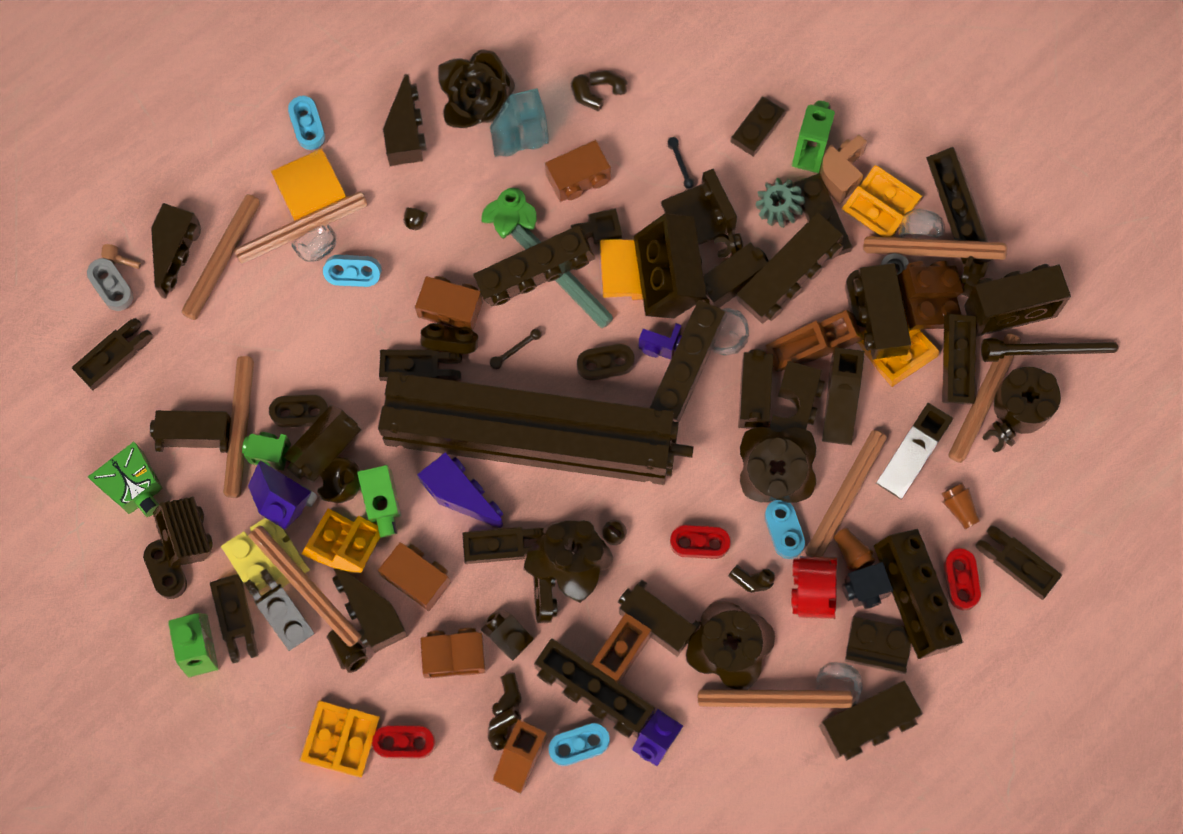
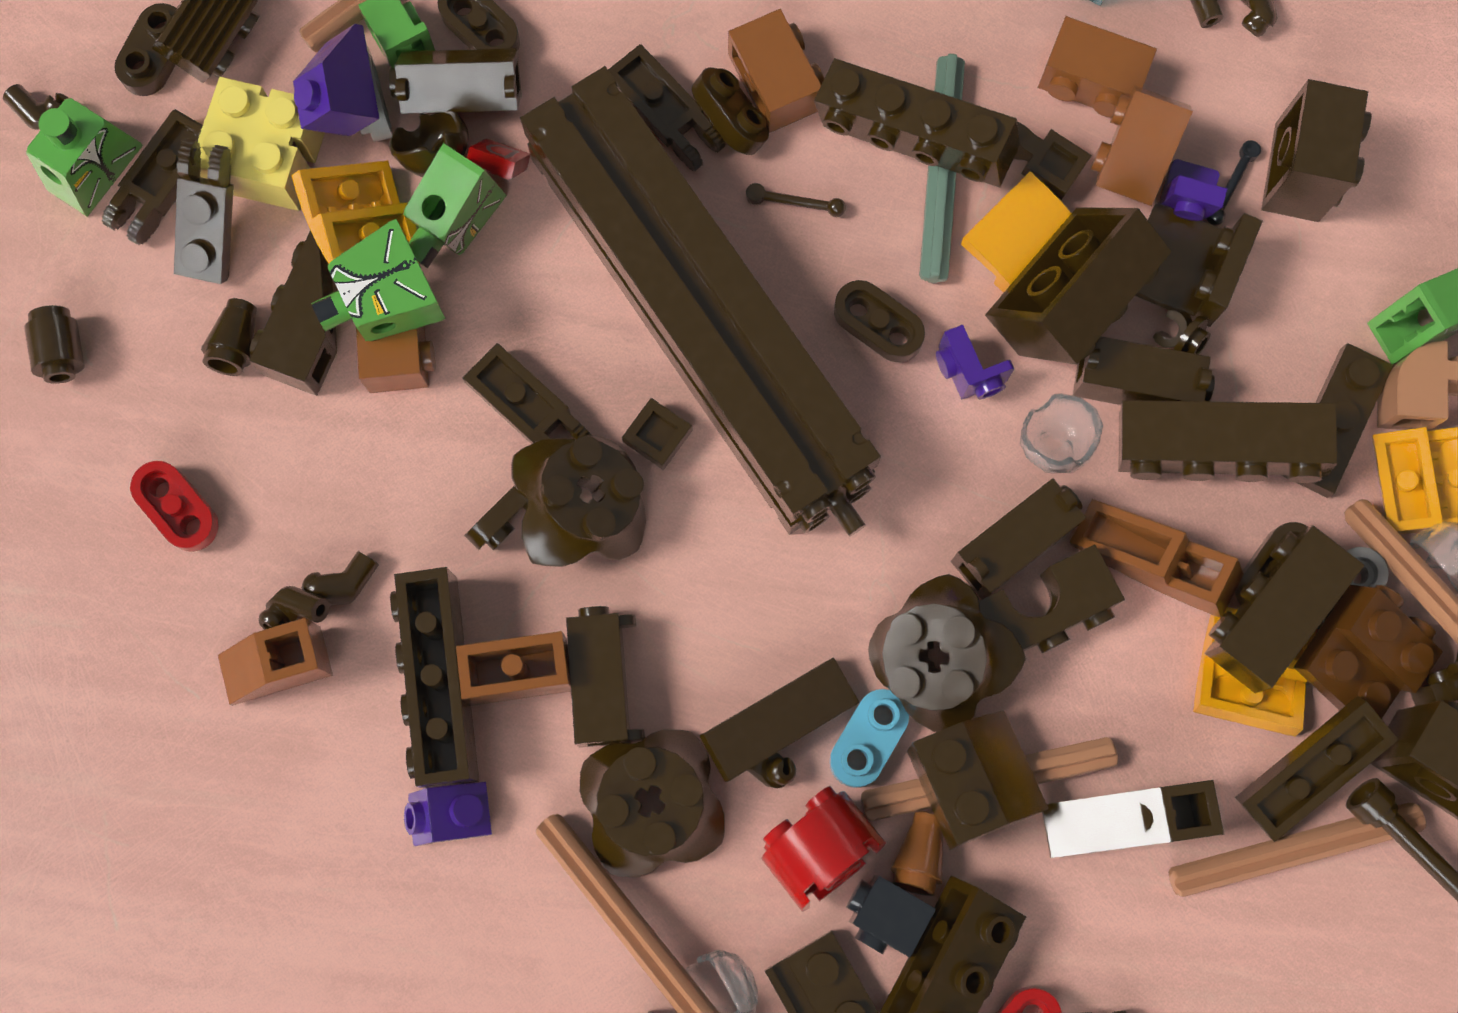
camera: 45 degrees right, 5 degrees up
nougat axle [249,525,361,647] -> none
light orange slope [299,700,380,778] -> none
dark purple slope [417,452,504,529] -> none
dark orange brick [420,628,485,678] -> none
bright green plate [481,188,537,239] -> none
dark brown bracket [481,609,534,661] -> none
medium azure plate [549,723,609,766] -> none
dark brown hinge [603,520,627,545] -> none
dark brown brick [650,299,727,422] -> none
red plate [670,525,731,559] -> none
dark brown plate [731,96,786,157] -> none
sand green gear [756,178,805,228] -> none
dark brown slope [822,347,865,445] -> none
dark orange cone [941,483,980,529] -> none
dark brown plate [983,421,1016,453] -> none
dark brown brick [993,367,1061,434] -> none
none -> dark brown arm [3,84,69,130]
none -> dark brown brick [24,305,85,384]
none -> bright green torso [311,219,446,341]
none -> red tile [467,138,530,180]
none -> dark brown plate [622,398,693,470]
none -> dark brown tile [699,657,860,782]
none -> dark brown slope [907,710,1049,850]
none -> dark orange brick [1091,86,1193,206]
none -> dark purple bracket [1159,159,1227,221]
none -> dark brown brick [1261,79,1372,222]

